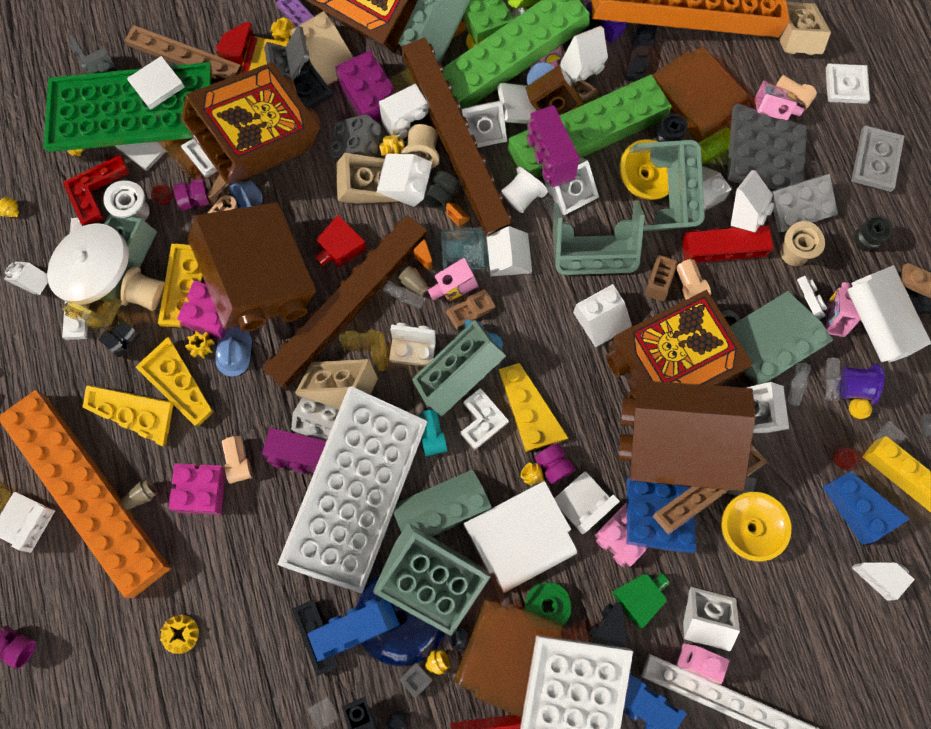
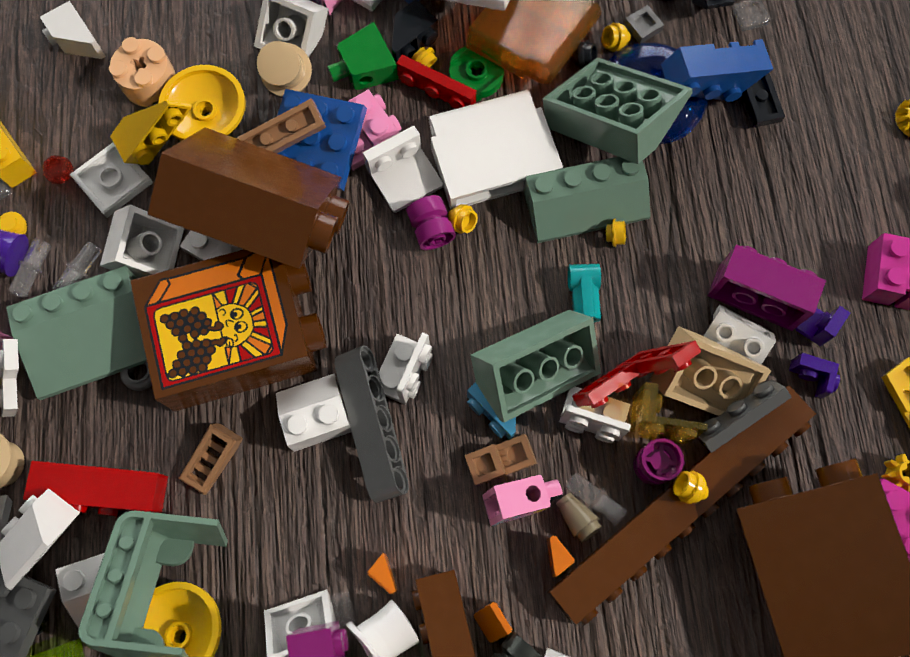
camera: 165 degrees left, 0 degrees up
medium blue piece [216,327,252,377] -> none
light nougat piece [222,436,253,484] -> none
white plate [278,387,427,593] -> none
red torso [314,215,367,267] -> none
clear light blue slope [441,229,485,270] -> none
white plate [461,388,509,450] -> none
white slope [487,226,532,276] -> none
yellow wing [499,363,568,452] -> none
sand green windscreen [553,200,645,275] -> none
light nougat piece [676,259,711,300] -> none
blue wedge [822,471,910,545] -> none
none -> white tile [70,143,153,218]
none -> light nougat brick [109,37,175,107]
none -> yellow slope [110,101,192,165]
none -> tan piece [256,41,312,97]
none -> dark grey beam [334,345,409,503]
none -> orange slope [367,553,398,594]
none -> white bracket [379,333,433,405]
none -> red plate [397,54,477,109]
none -> yellow plate [412,47,437,67]
none -> red plate [572,340,701,408]
none -> yellow plate [606,218,626,247]
none -> magenta wheel [633,438,684,485]
none -> yellow plate [673,471,709,504]
none -> dark grey plate [694,379,792,453]
none -> dark purple bracket [789,353,840,398]
none -> dark purple bracket [795,306,850,347]

